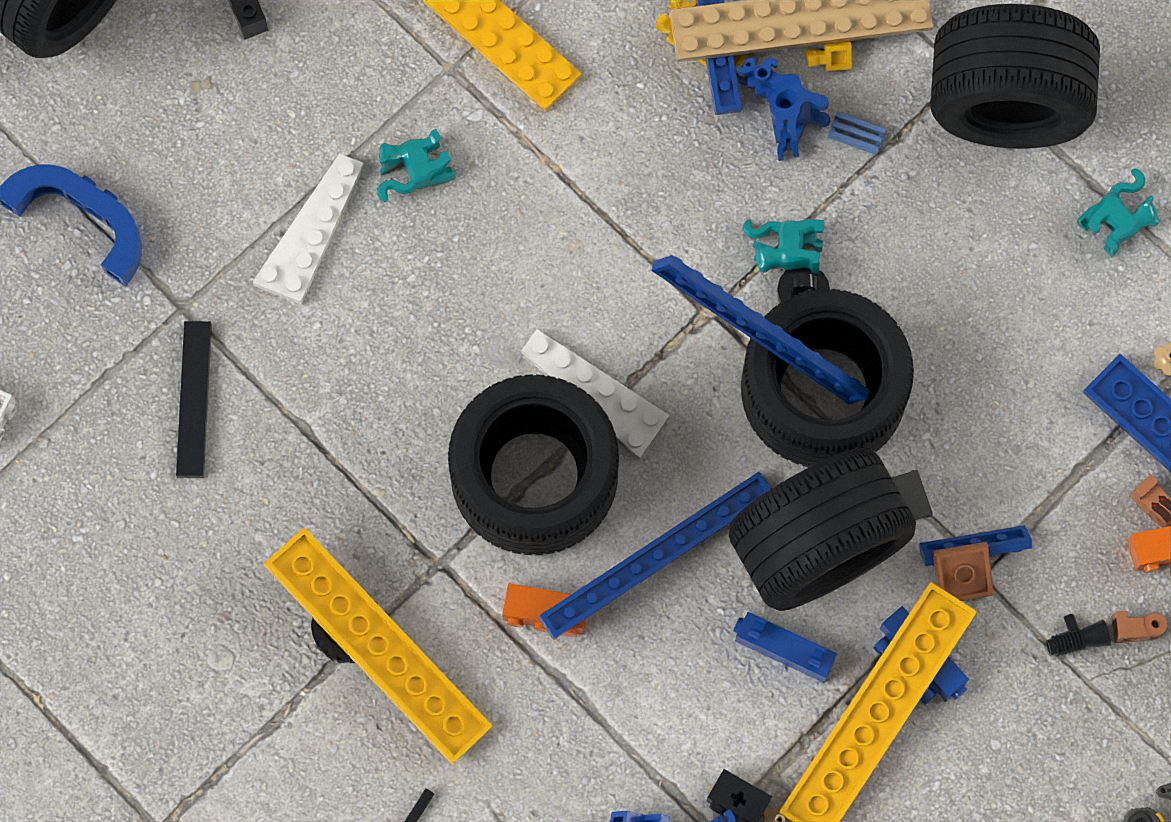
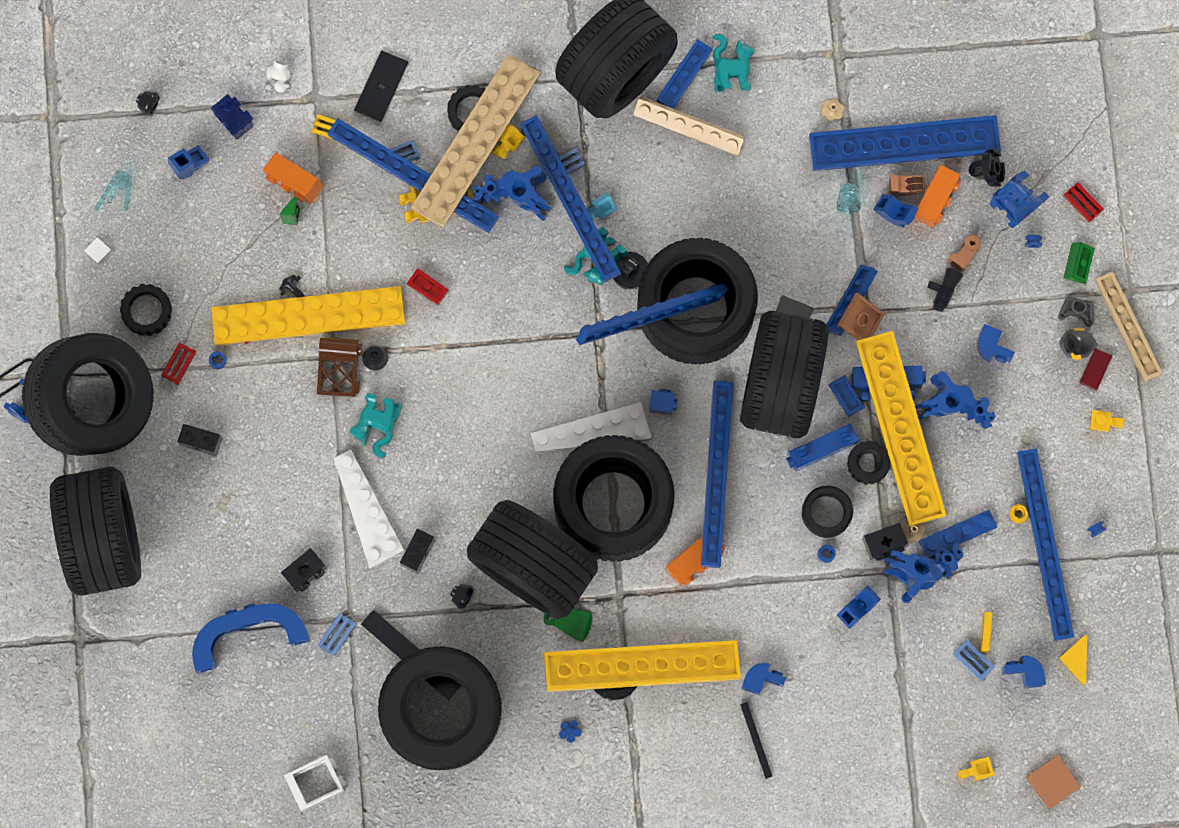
camera: 50 degrees left, 5 degrees up
none -> black brick [281,548,327,592]
none -> reddish brown piece [317,337,362,397]
none -> medium blue tile [318,613,357,656]
none -> black cone [362,345,388,371]
none -> black tyre [378,646,502,770]
none -> black brick [400,528,435,574]
none -> red plate [407,268,449,306]
none -> black cone [450,584,474,609]
none -> black tyre [467,500,598,619]
none -> blue plate [520,115,621,283]
none -> green piece [544,609,592,642]
none -> blue plant [559,720,581,743]
none -> medium azure plate [587,192,617,220]
none -> tan plate [633,96,745,156]
none -> blue brick [649,389,678,416]
none -> blue plate [656,39,713,109]
none -> blue brick [741,663,786,695]
none -> black tyre [801,485,853,538]
none -> blue bush [817,545,836,563]
none -> blue plate [828,375,865,418]
none -> clear light blue piece [836,183,861,213]
none -> black tyre [847,441,891,485]
none -> blue brick [873,194,918,228]
none -> blue animal [915,371,995,429]
none -> blue brick [977,324,1015,363]

